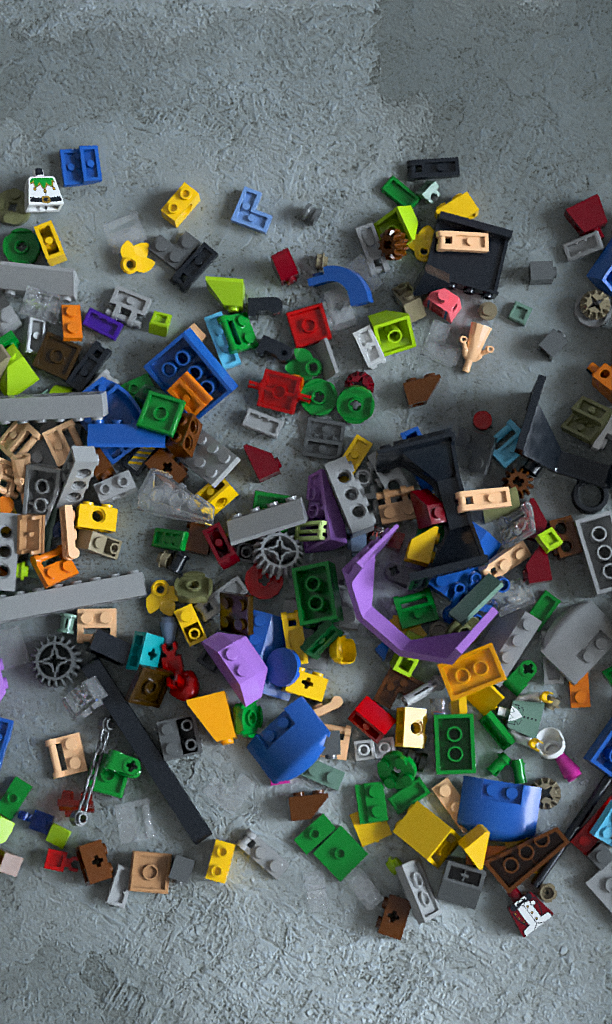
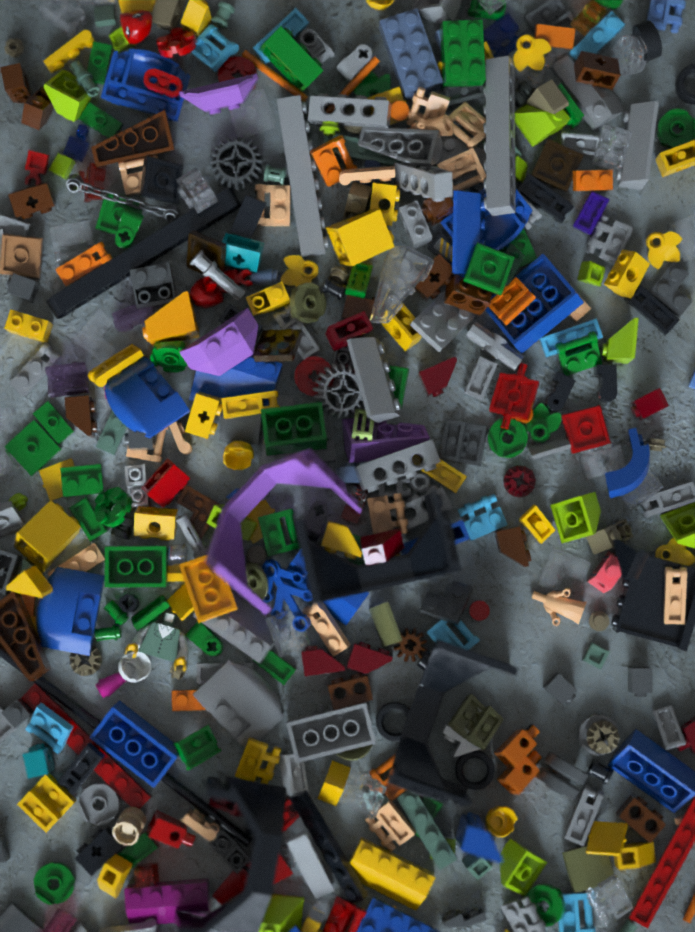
camera: 85 degrees right, 5 degrees up
medium nougat hinge [17,513,45,555] -> none
blue tile [266,647,301,687] -> none
dark green plate [300,619,344,660] -> none
green plate [336,385,375,424] -> none
white hinge [353,325,386,369] -> none
reddish brown gear [377,229,409,261] -> none
sand green tile [448,573,504,626] -> none
light nougat plate [455,487,512,513] -> none
clear plate [497,501,536,549] -> none
lime plate [535,527,563,554] -> none
none -> clear purple bracket [45,362,90,398]
none -> orange plate [55,241,113,286]
none -> yellow plate [88,344,144,387]
none -> reddish brown wedge [91,109,175,167]
none -> clear purple bracket [112,304,154,332]
none -> black bush [119,594,139,612]
none -> black tile [140,156,183,205]
none -> light grey pin [189,250,246,301]
none -> yellow slope [325,209,395,266]
none -> medium azure plate [457,494,508,541]
none -> light grey piece [466,322,524,371]
none -> yellow slope [519,504,555,544]
none -> yellow brick [604,249,650,298]

